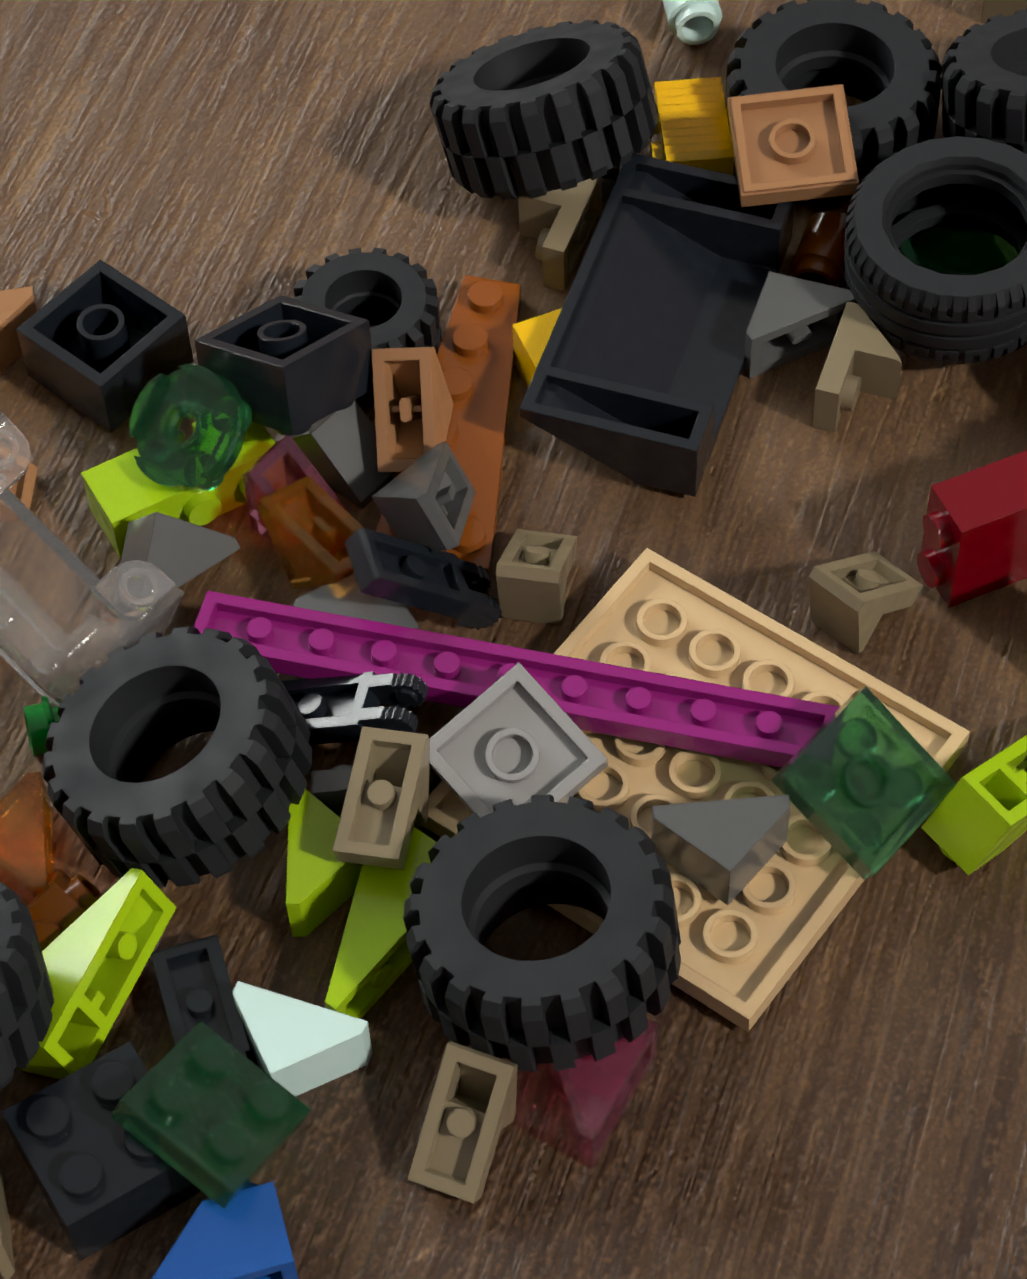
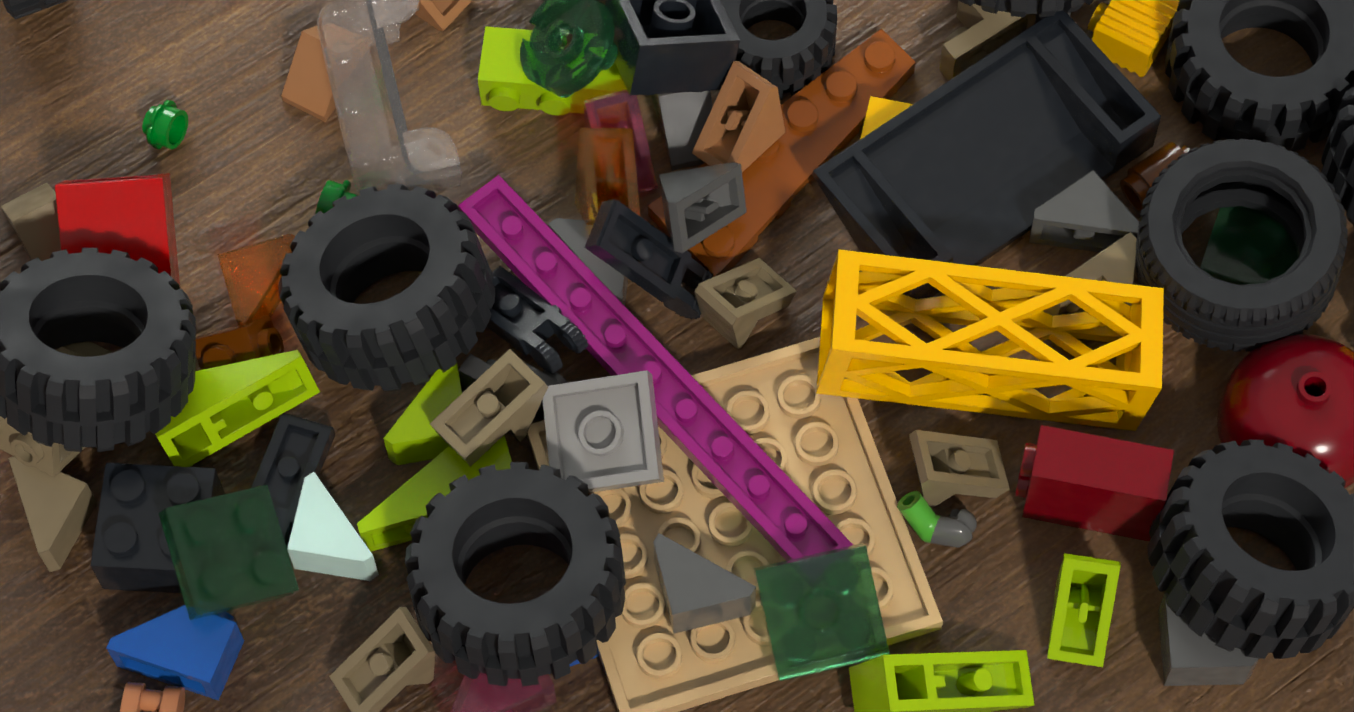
camera: 35 degrees right, 10 degrees up
dark grey slope [112,512,241,617] -> none
medium nougat tile [727,84,859,207] -> none
none -> yellow piece [816,250,1164,431]
none -> arm [897,491,977,548]

